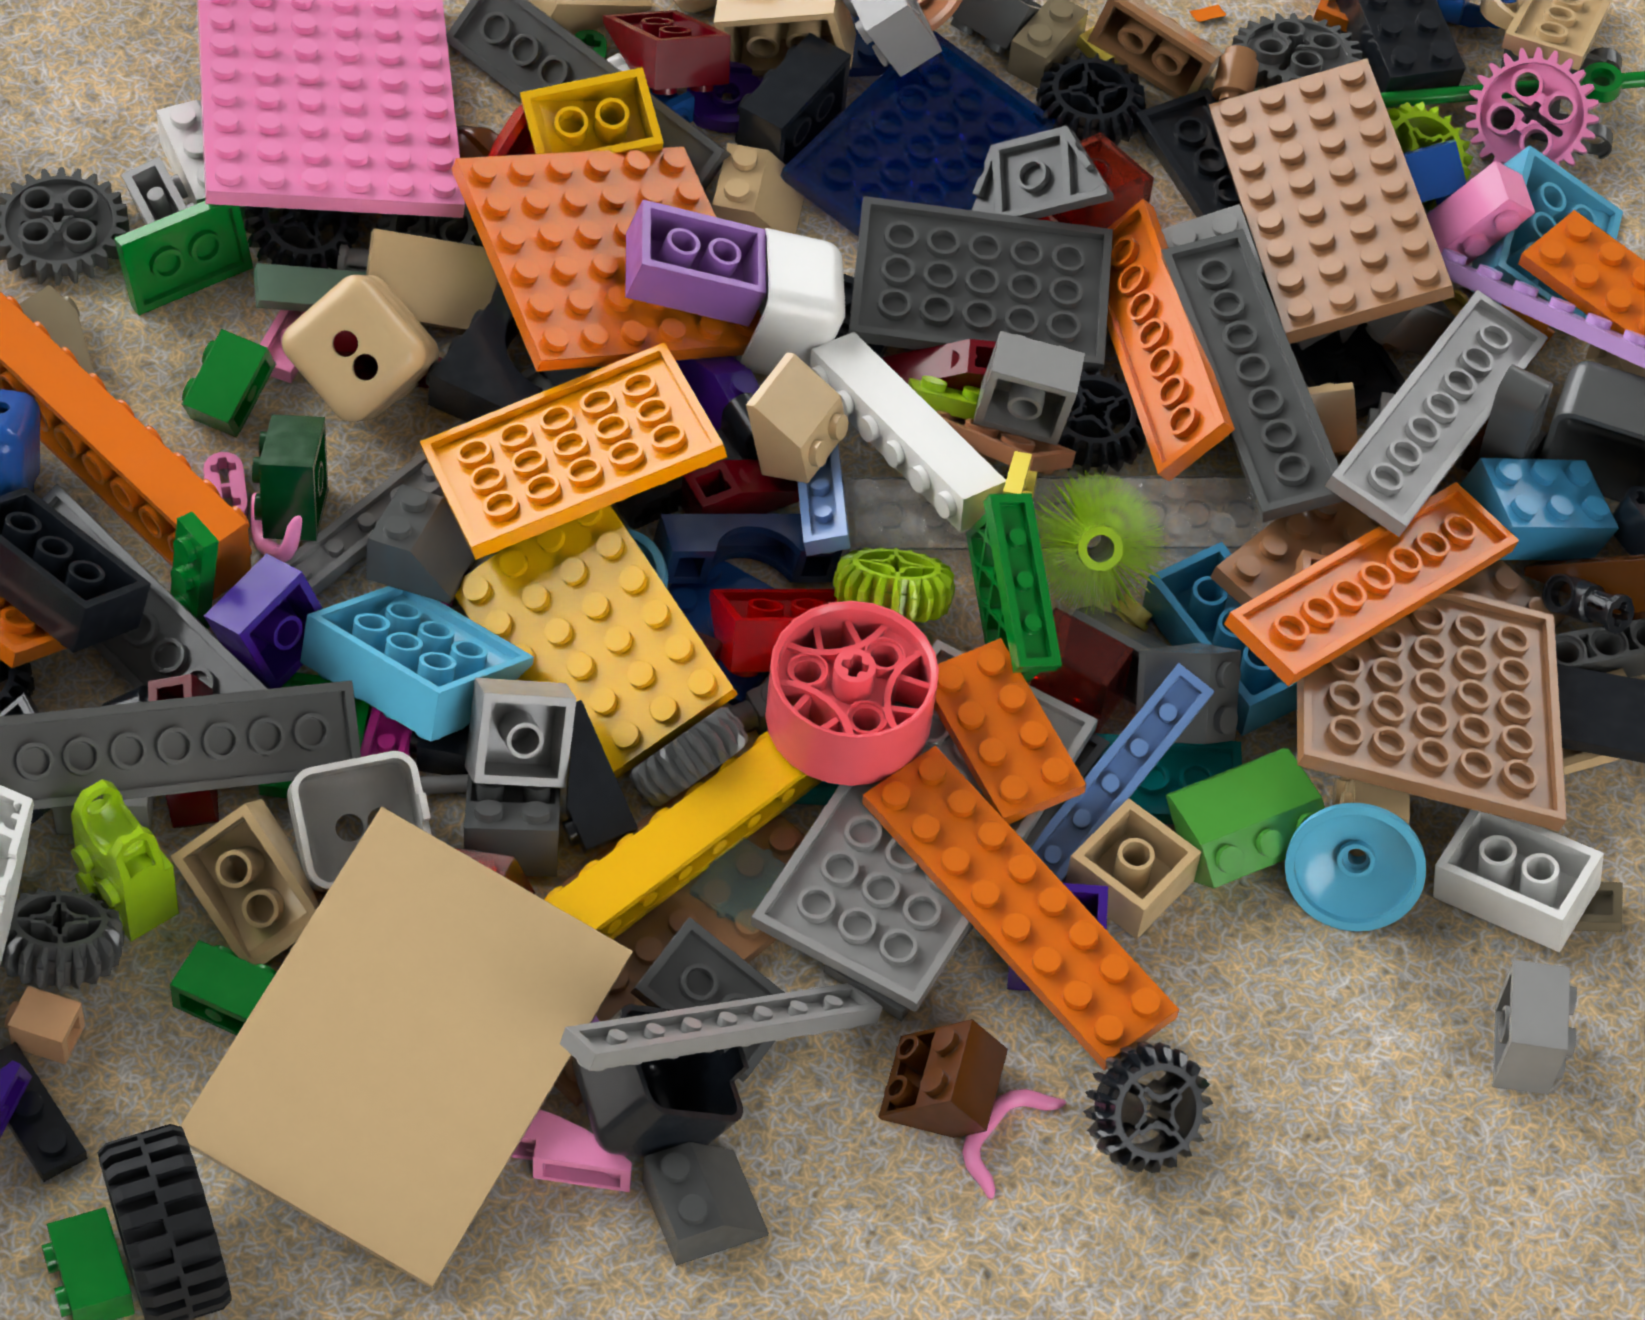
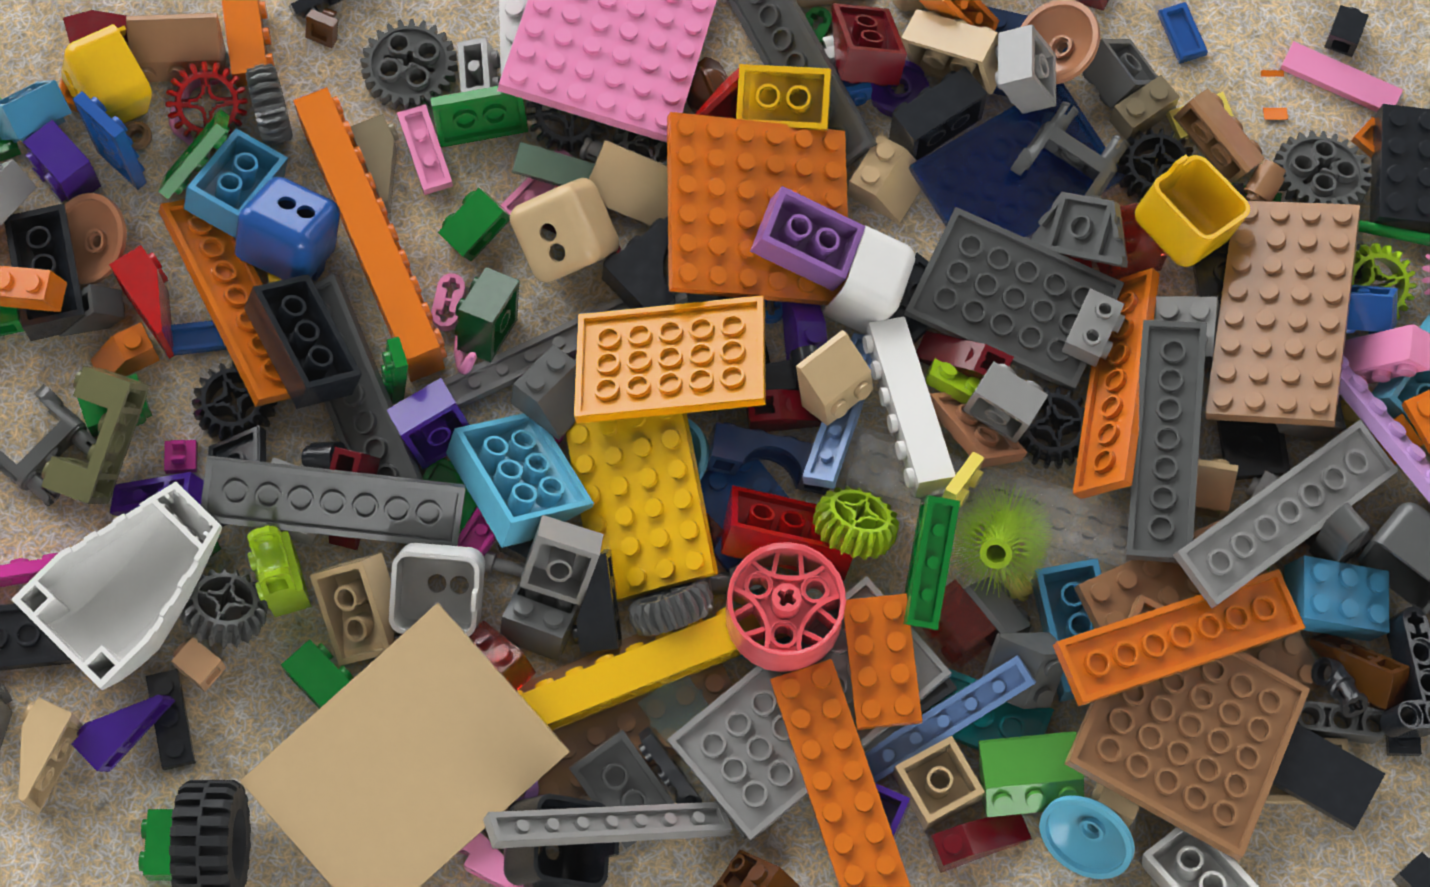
camera: 25 degrees right, 15 degrees up
none -> bright pink plate [397,104,453,195]
none -> black hinge [638,726,703,804]
none -> dark red slope [928,814,1032,873]
none -> dark grey connector [1010,102,1129,199]
none -> light grey brick [1061,288,1125,367]
none -> yellow piece [1135,154,1250,267]

